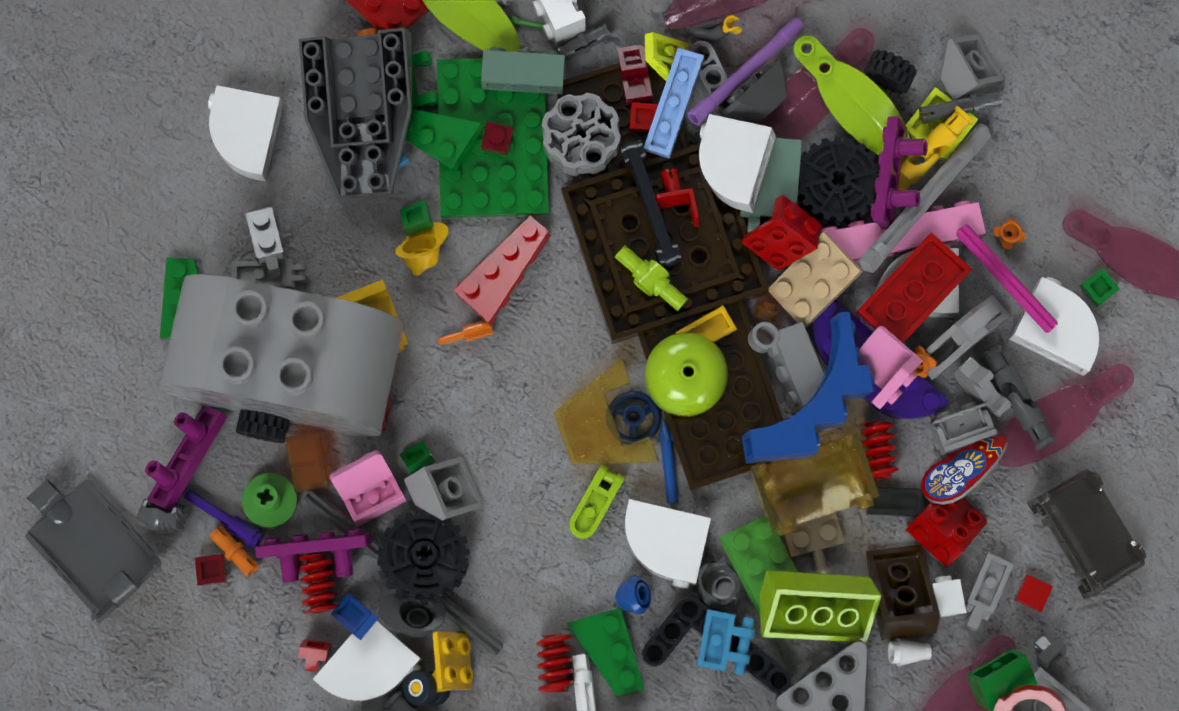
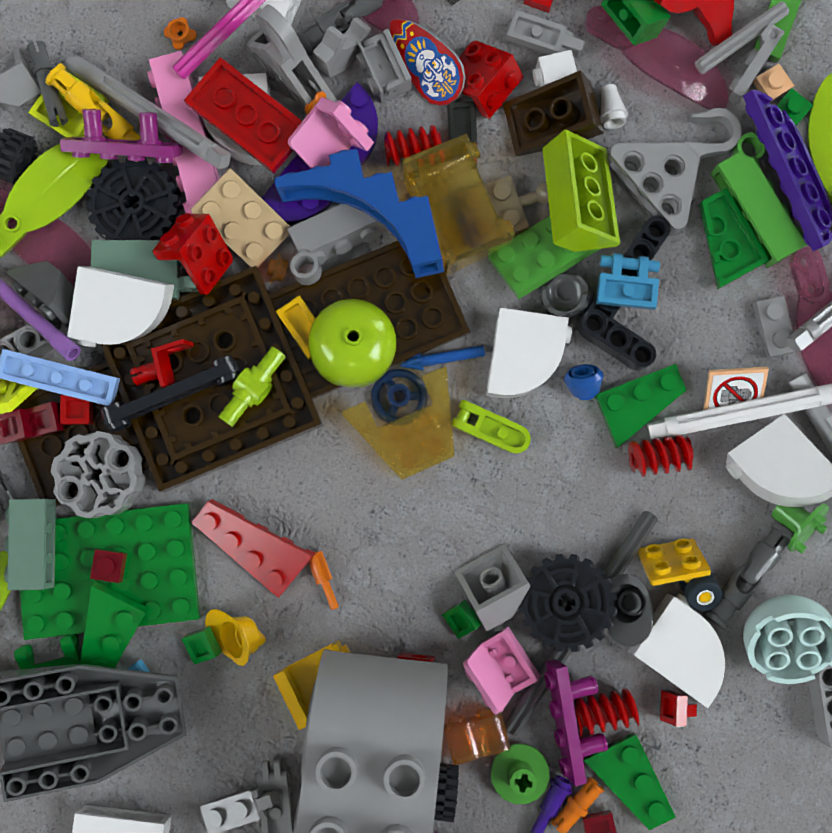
camera: 90 degrees left, 5 degrees up
blue tile [331,593,379,640] -> none
none -> green wing [583,732,676,830]

